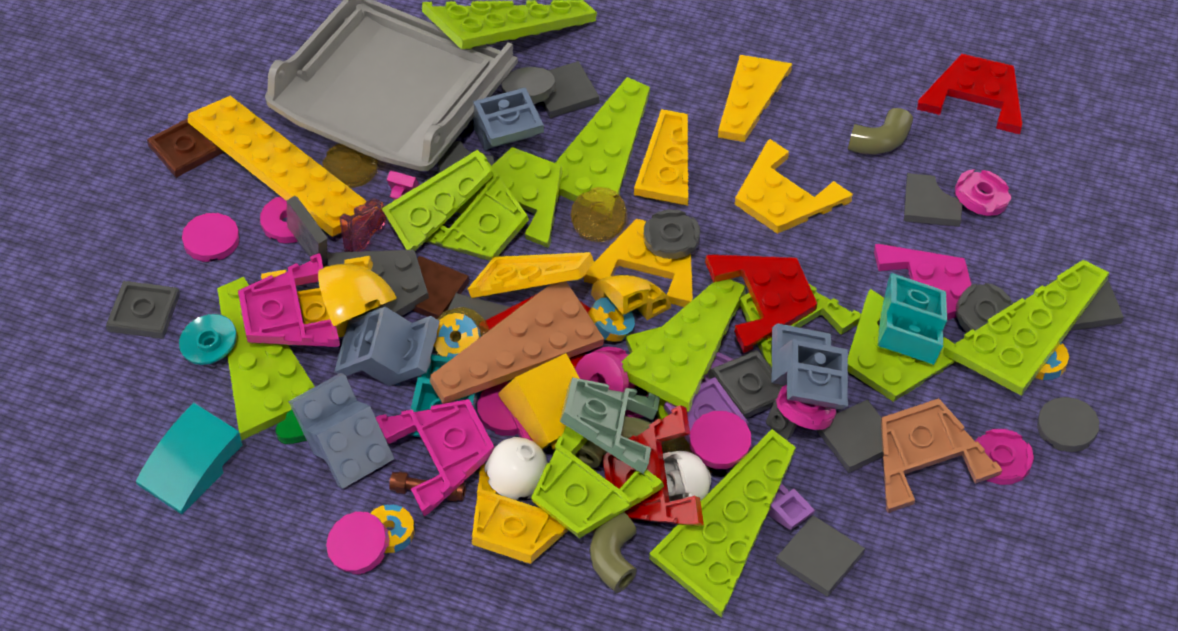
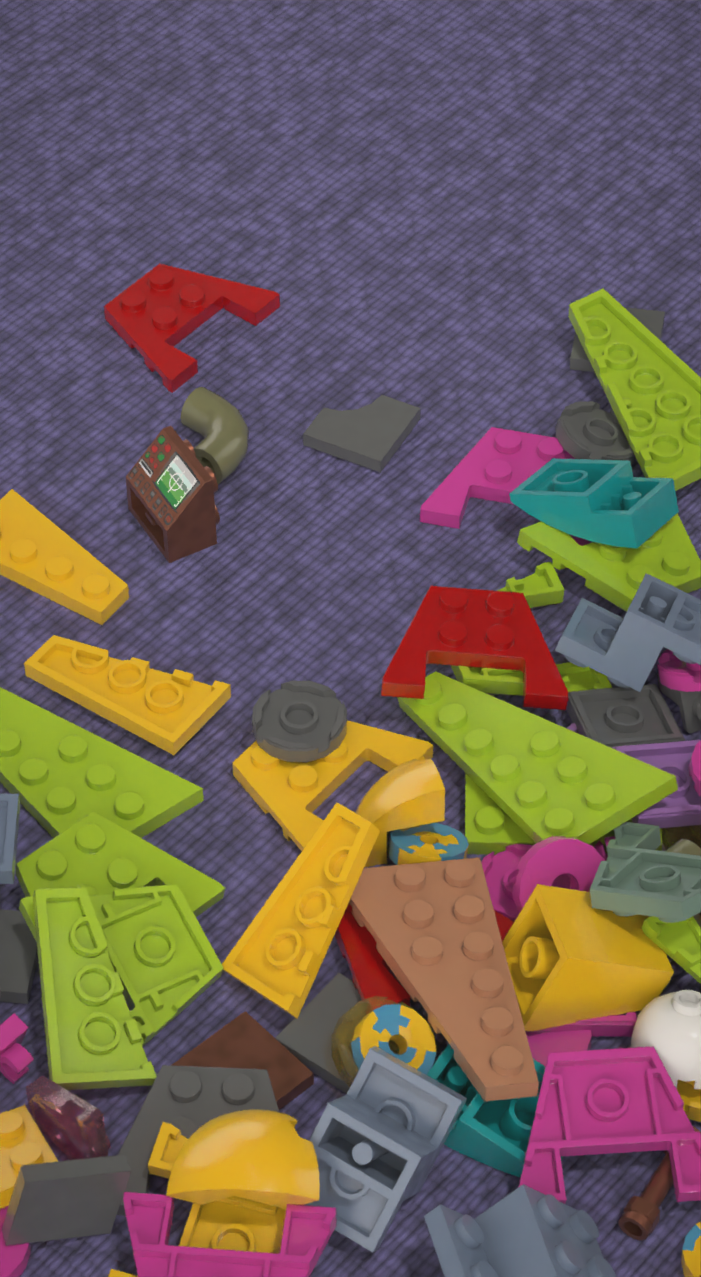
camera: 70 degrees left, 5 degrees down
clear yellow tile [571,187,628,242] -> none
yellow wing [735,139,853,234] -> none
dark pink tile [955,169,1011,216] -> none
none -> copper slope [126,425,220,563]

